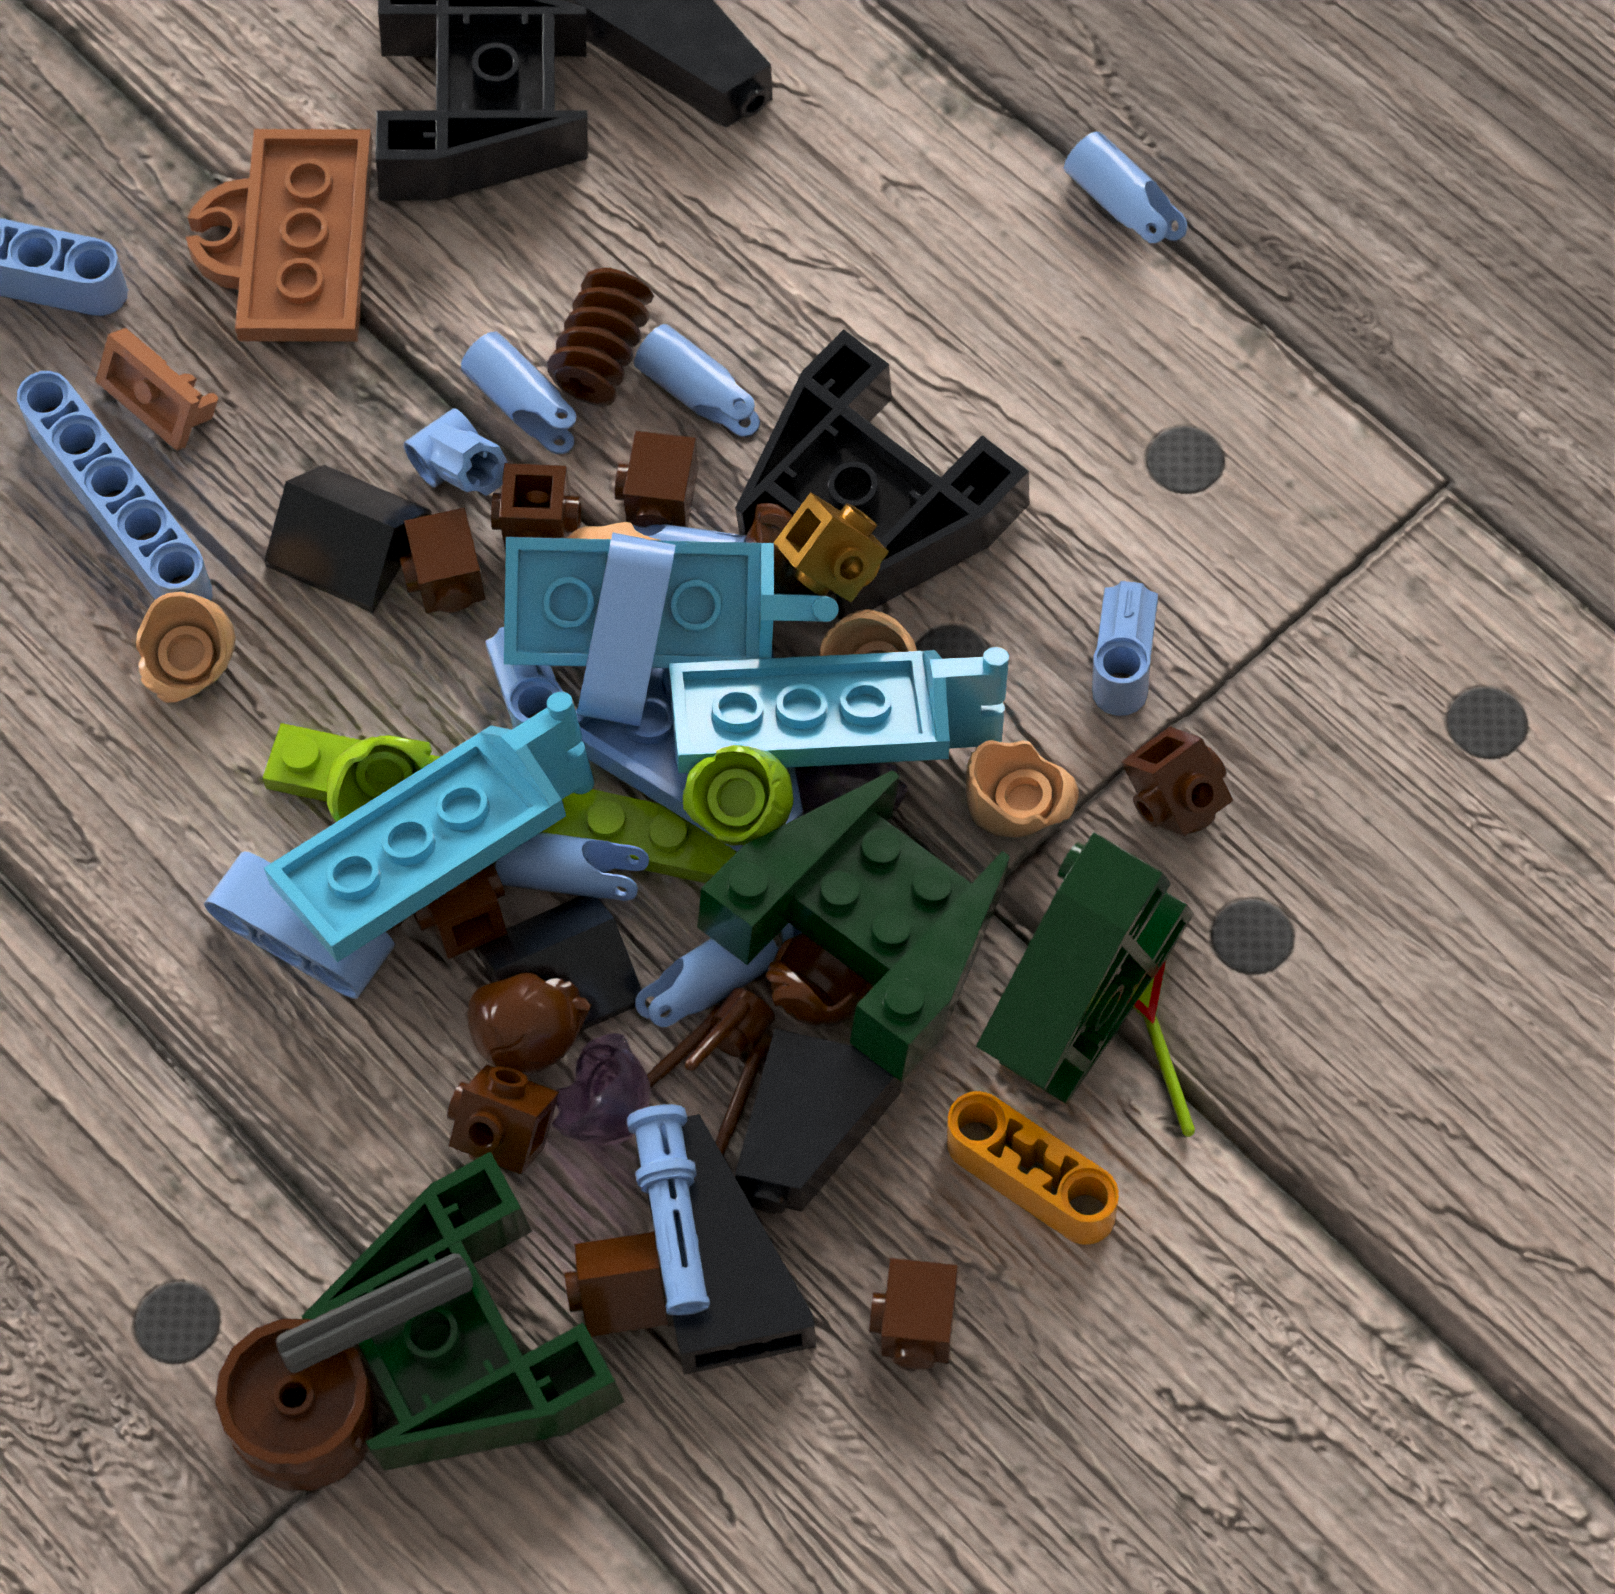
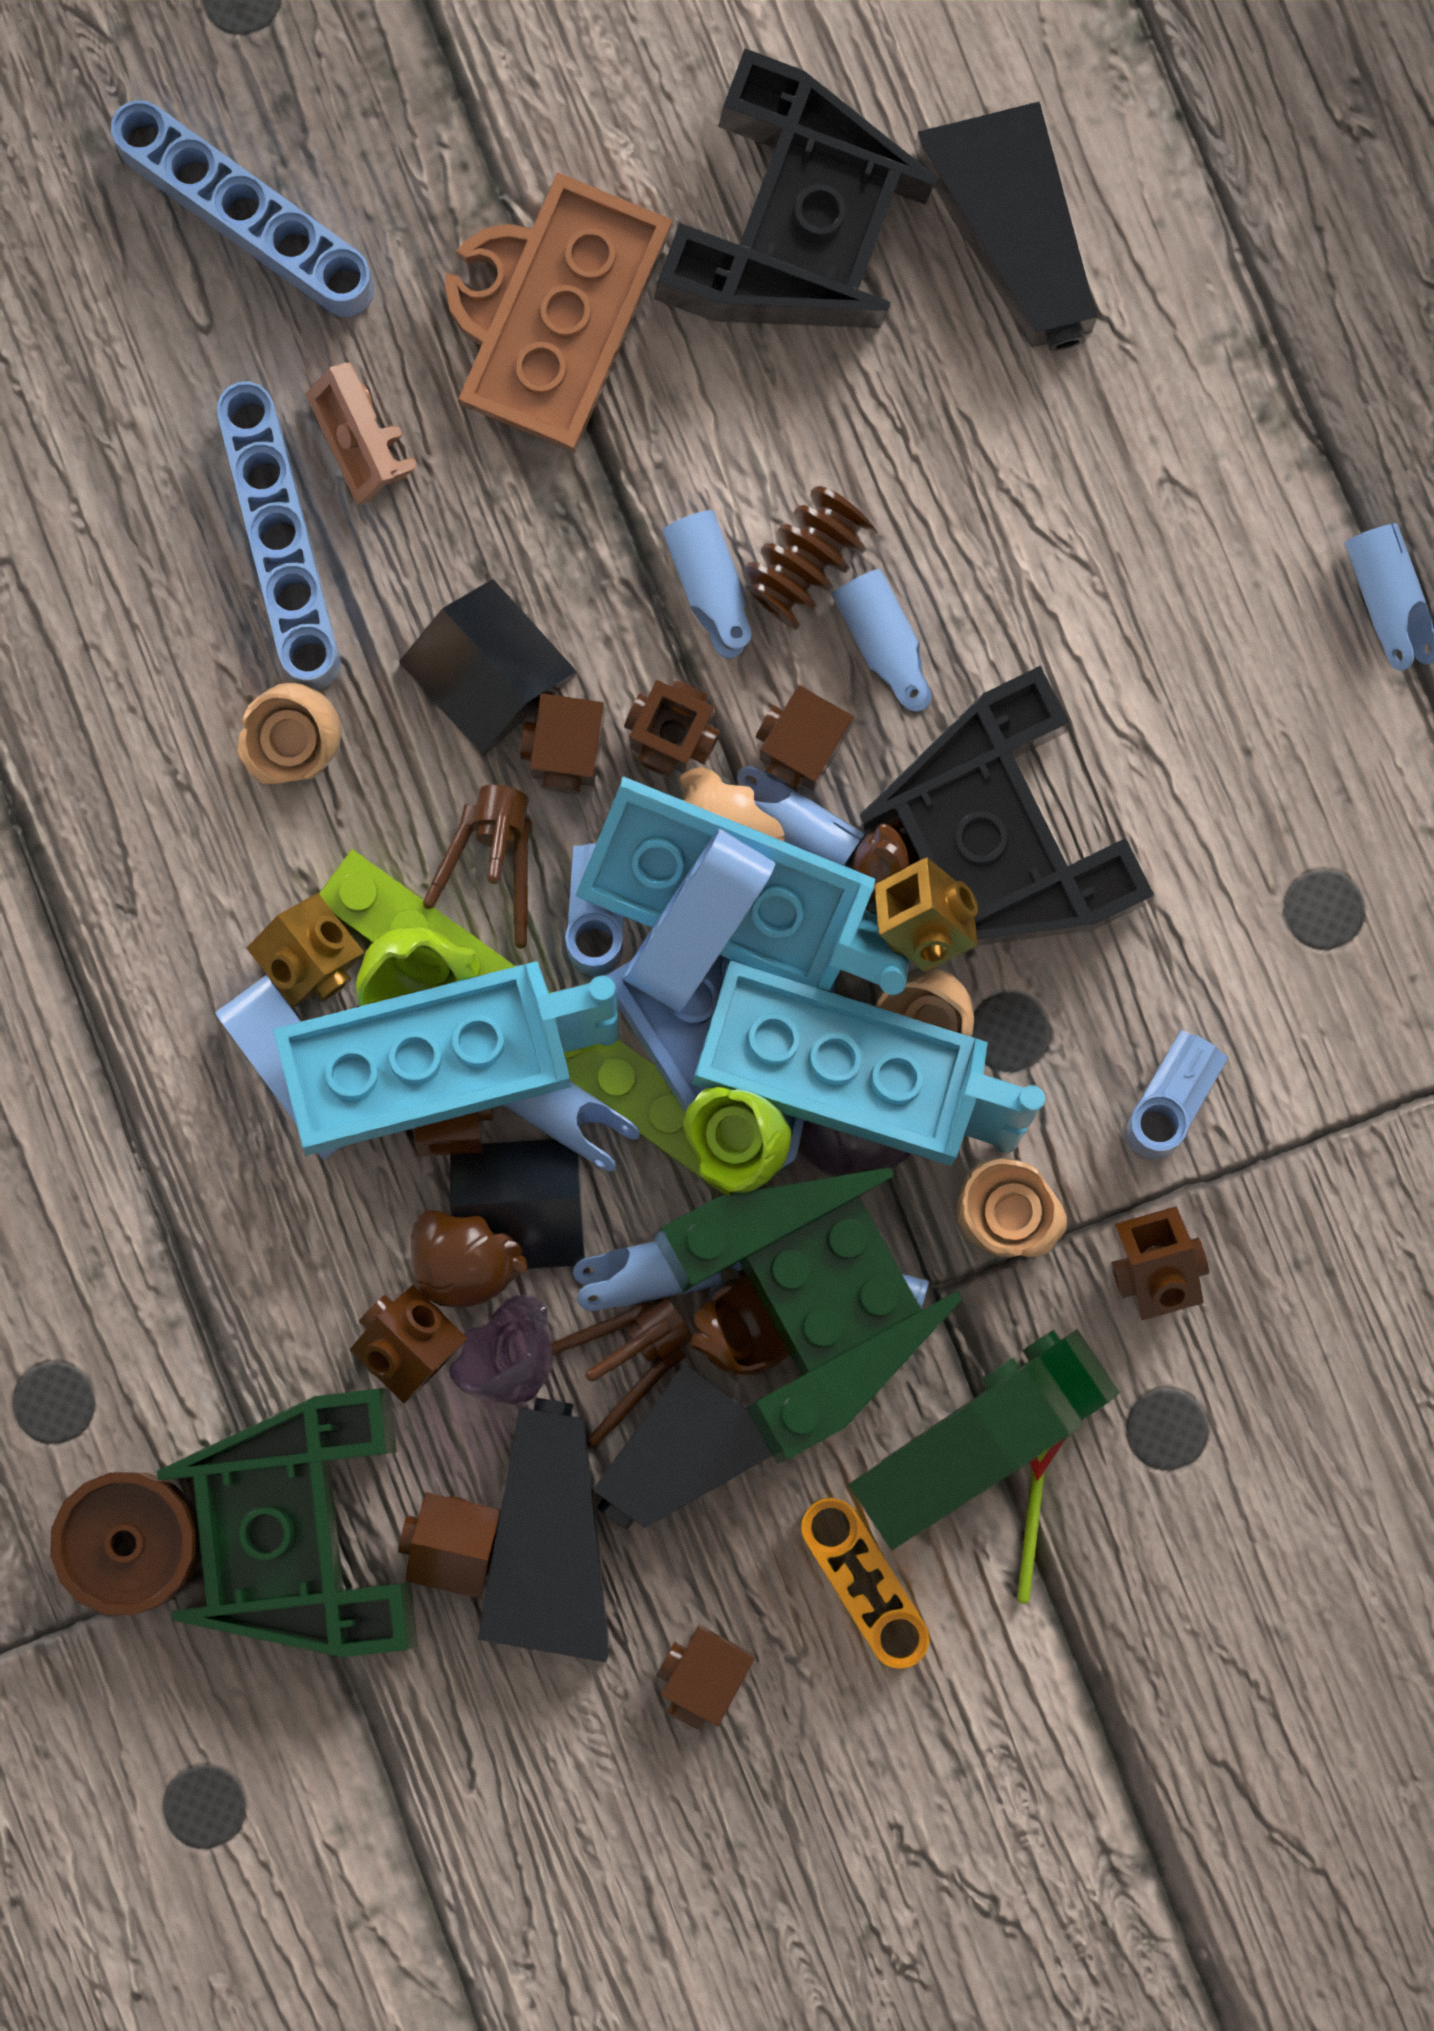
camera: 20 degrees right, 20 degrees up
dark grey axle [276,1253,473,1373] -> none
light blue piece [403,408,508,496] -> none
light blue pin [626,1104,710,1316] -> none
none -> pearl gold brick [247,893,365,1008]
none -> reddish brown plant [423,784,532,949]

